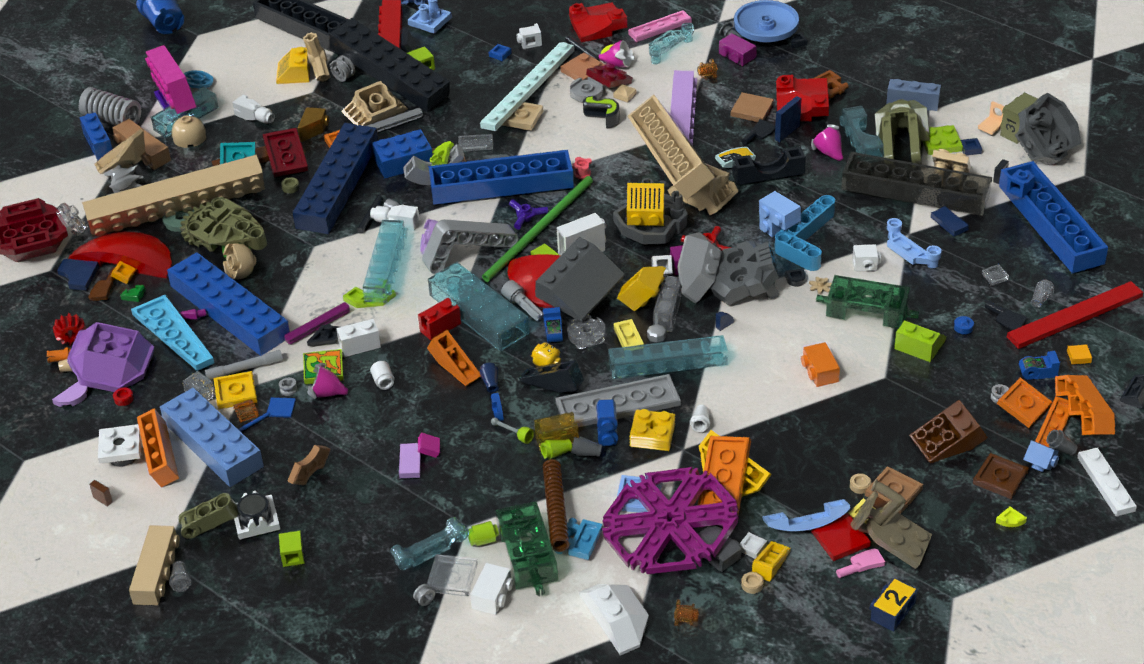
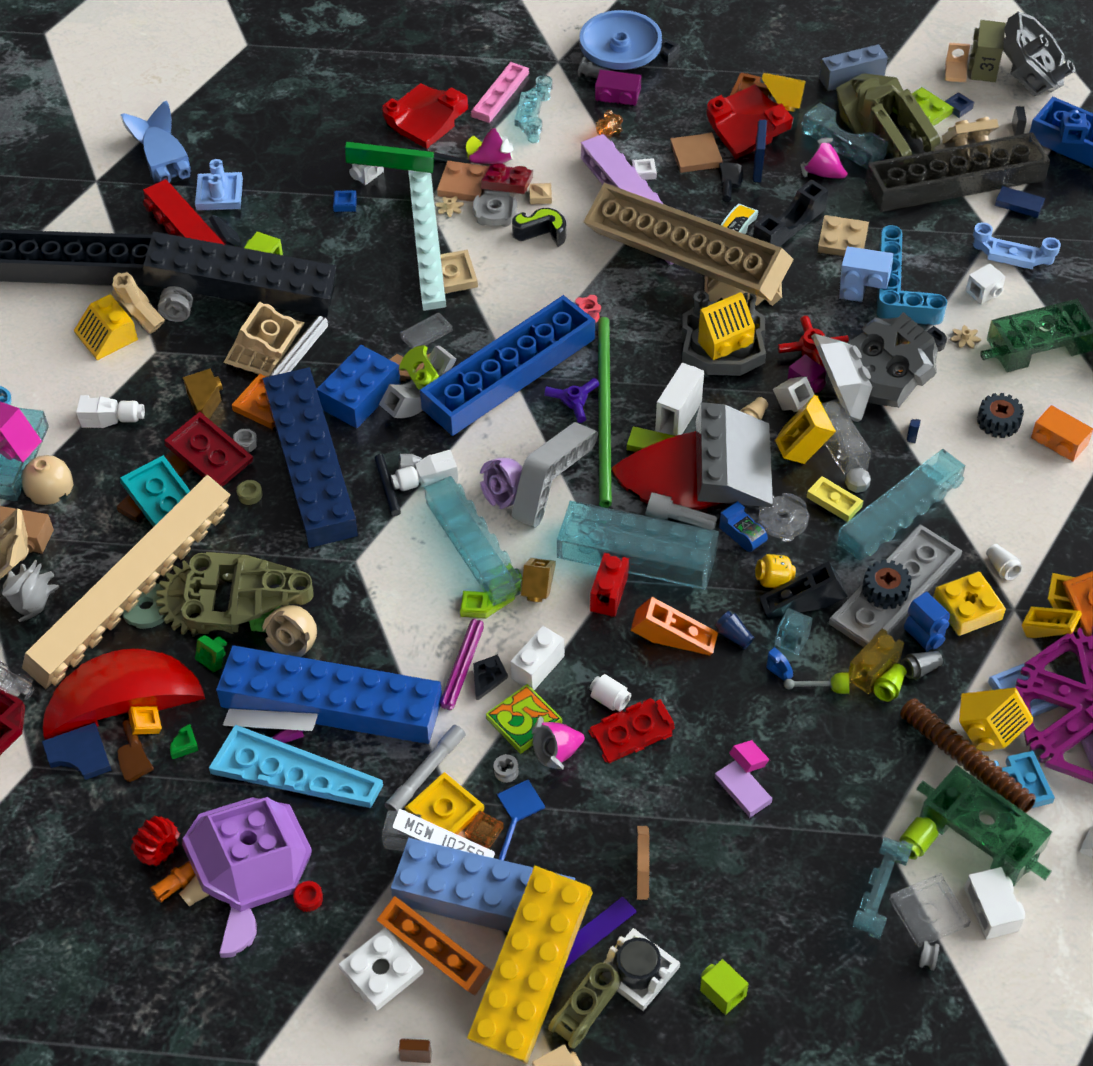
camera: 35 degrees left, 10 degrees up
none -> green tile [195,635,227,672]
none -> white sticker [223,709,318,731]
none -> light grey tile [233,429,257,452]
none -> green tile [345,142,434,173]
none -> white sticker [393,809,495,858]
none -> tan plant [436,196,464,217]
none -> yellow brick [467,865,593,1064]
none -> pearl gold slope [521,558,556,602]
none -> dark purple sticker [563,897,636,970]
none -> red piece [588,698,675,763]
none -> white tile [632,159,657,180]
none -> tan cone [740,397,768,420]
none -> yellow slope [762,73,806,111]
none -> clear light blue brick [775,608,813,655]
none -> tan plate [818,215,869,256]
none -> black wheel [862,560,912,609]
none -> yellow slope [959,687,1033,752]
none -> black wheel [977,393,1024,438]
none -> yellow slope [1022,606,1082,638]

